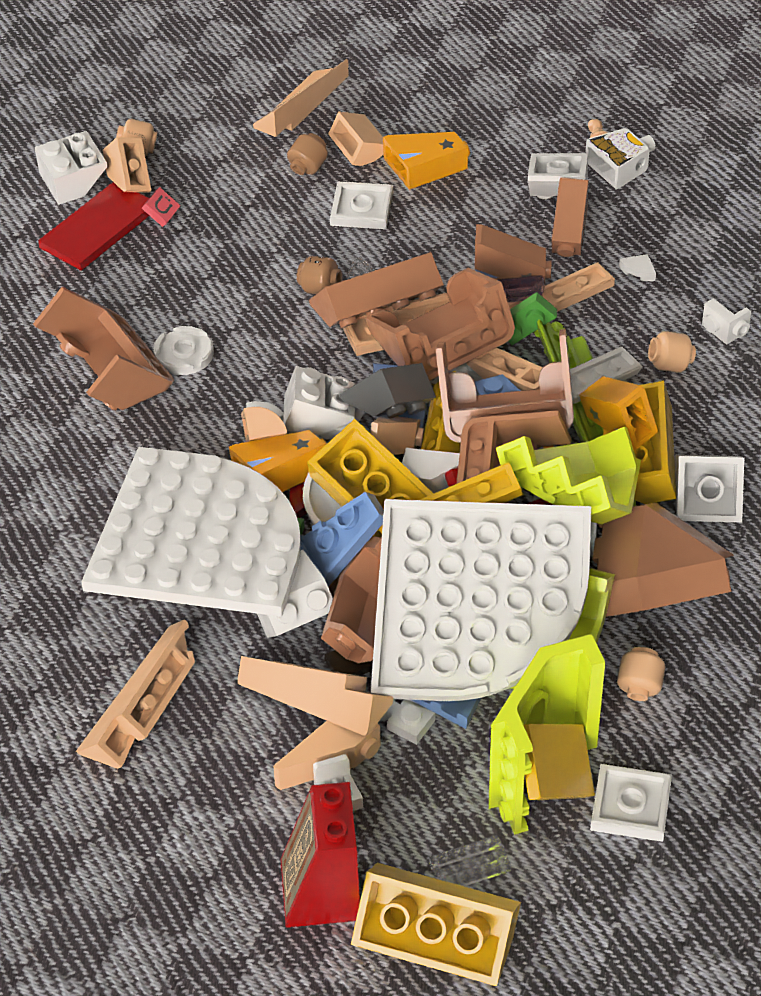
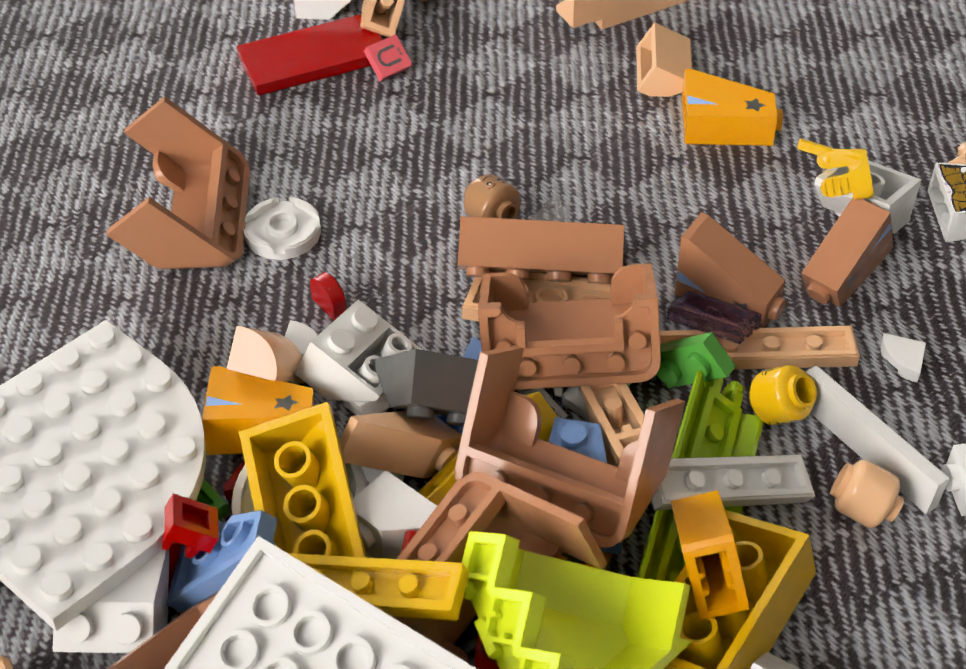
camera: 30 degrees right, 0 degrees up
medium nougat head [287,133,328,175] -> none
white tile [330,181,393,229] -> none
none -> red tile [162,493,219,558]
none -> red tile [310,272,347,321]
none -> yellow head [749,365,817,425]
none -> yellow helmet [797,138,874,199]
none -> white tile [806,365,950,514]

